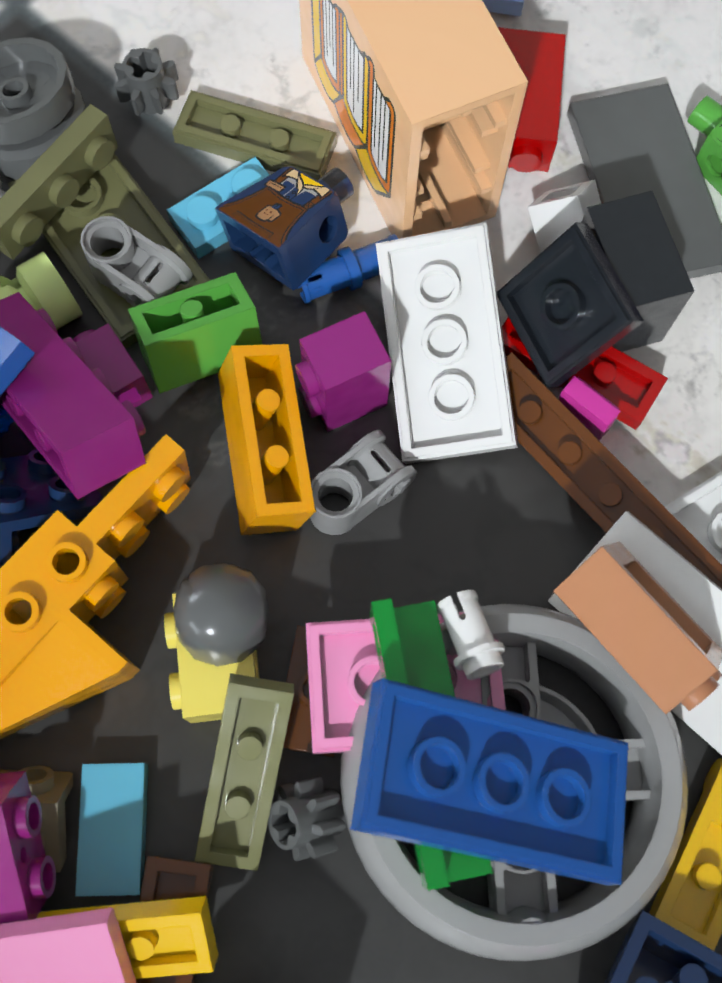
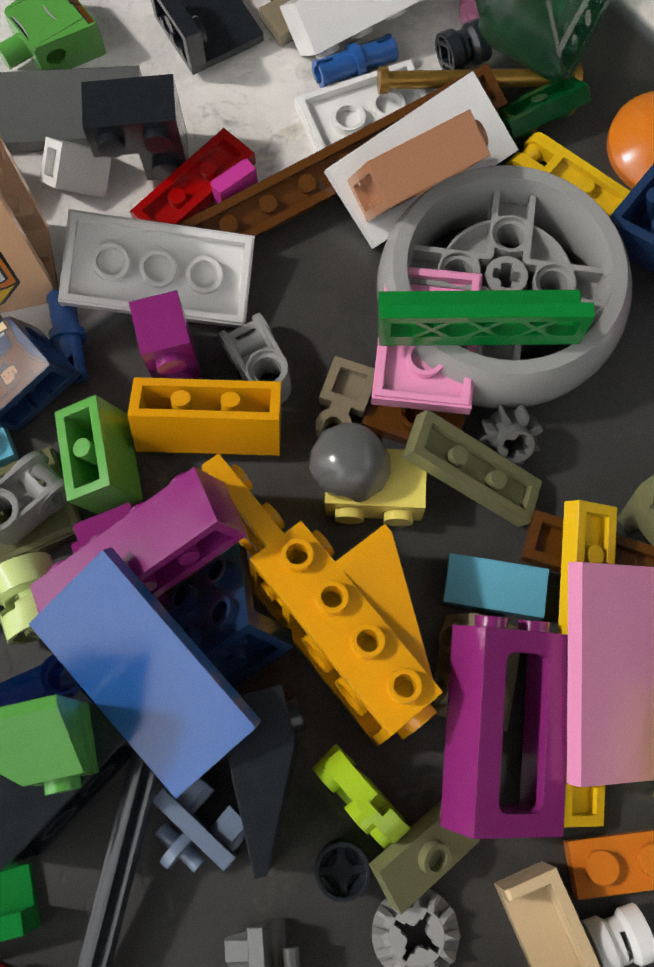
camera: 75 degrees left, 0 degrees up
blue tile [350,678,628,885] -> none
white pin [437,590,505,680] -> none
black plate [497,222,644,388] -> none
none -> dark tan plate [315,356,375,436]

